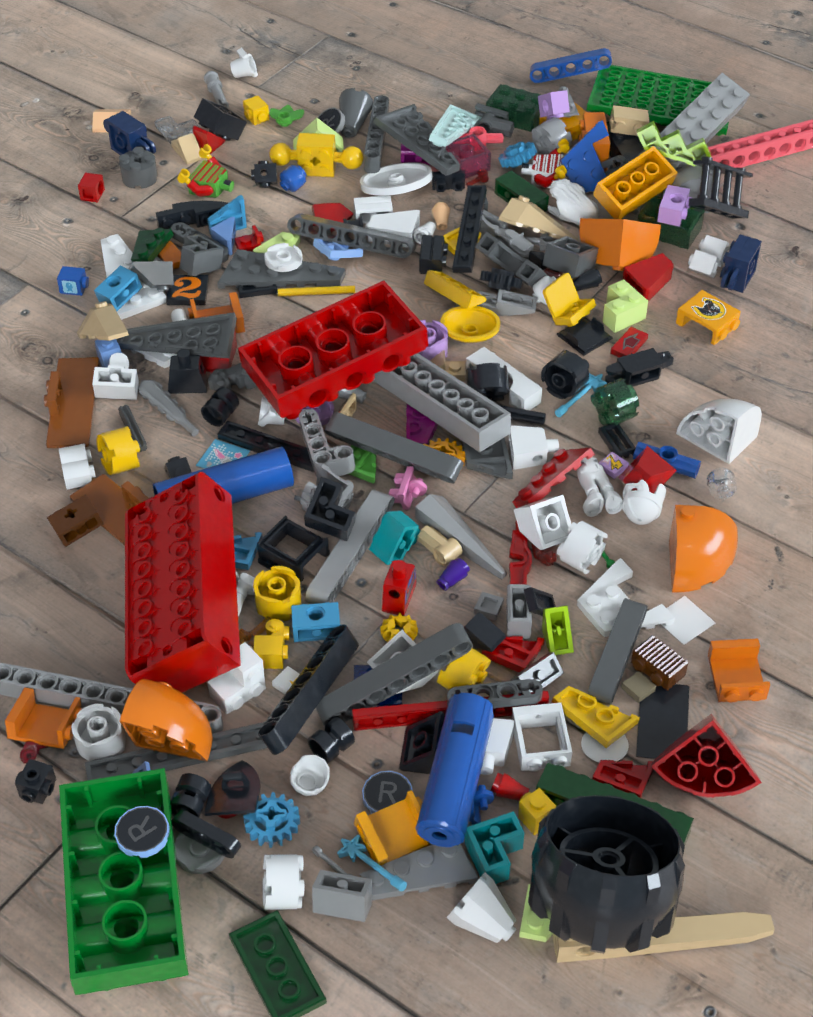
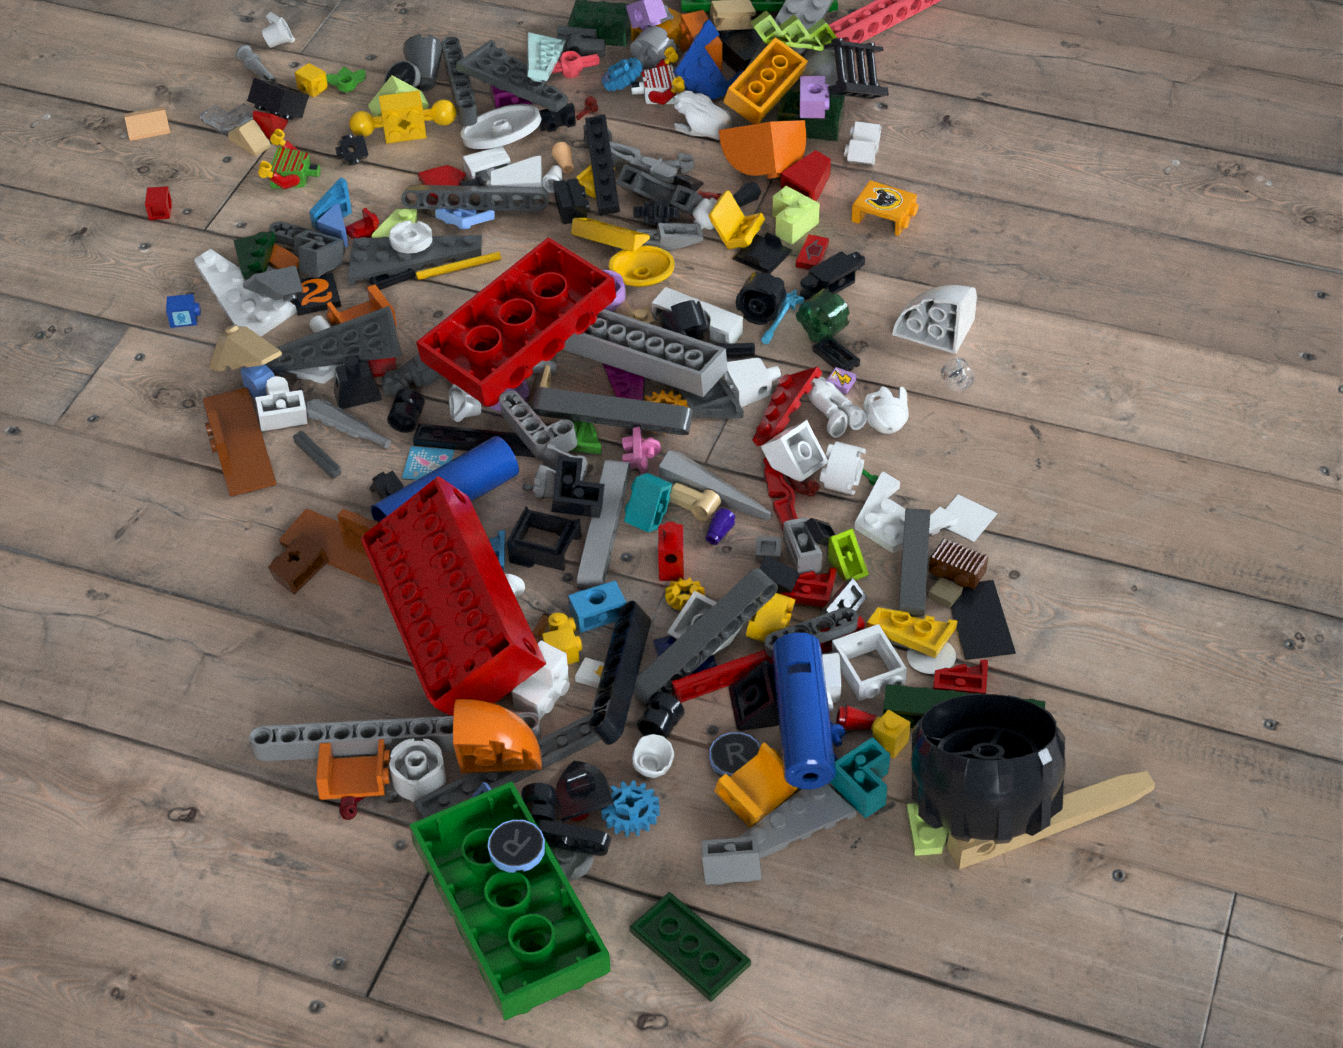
camera: 15 degrees left, 0 degrees up
black brick [15,759,57,804] -> none
white brick [59,444,96,490] -> none
dark azure brick [94,265,142,311] -> none
yellow brick [96,426,140,475] -> none
dark blue brick [103,111,156,155] -> none
dark grey brick [119,147,158,189] -> none
black slope [156,200,228,229] -> none
yellow brick [253,566,301,621] -> none
white brick [263,854,304,910] -> none
blue head [279,165,307,192] -> none
light grey hinge [312,845,353,876] -> none
medium azure piece [337,835,407,891] -> none
clear pink brick [446,134,491,179] -> none
white cone [446,872,516,943] -> none
dark green brick [495,170,549,212] -> none
tan wedge [499,195,579,240] -> none
dark grey brick [543,236,599,278] -> none
dark grey beam [601,155,627,177] -> none
red slope [618,446,677,494] -> none
blue piece [633,442,701,479] -> none
red brick [651,714,762,798] -> none
orange brick [669,505,738,592] -> none
orange panel [708,638,770,703] -> none
dark blue brick [720,234,762,293] -> none

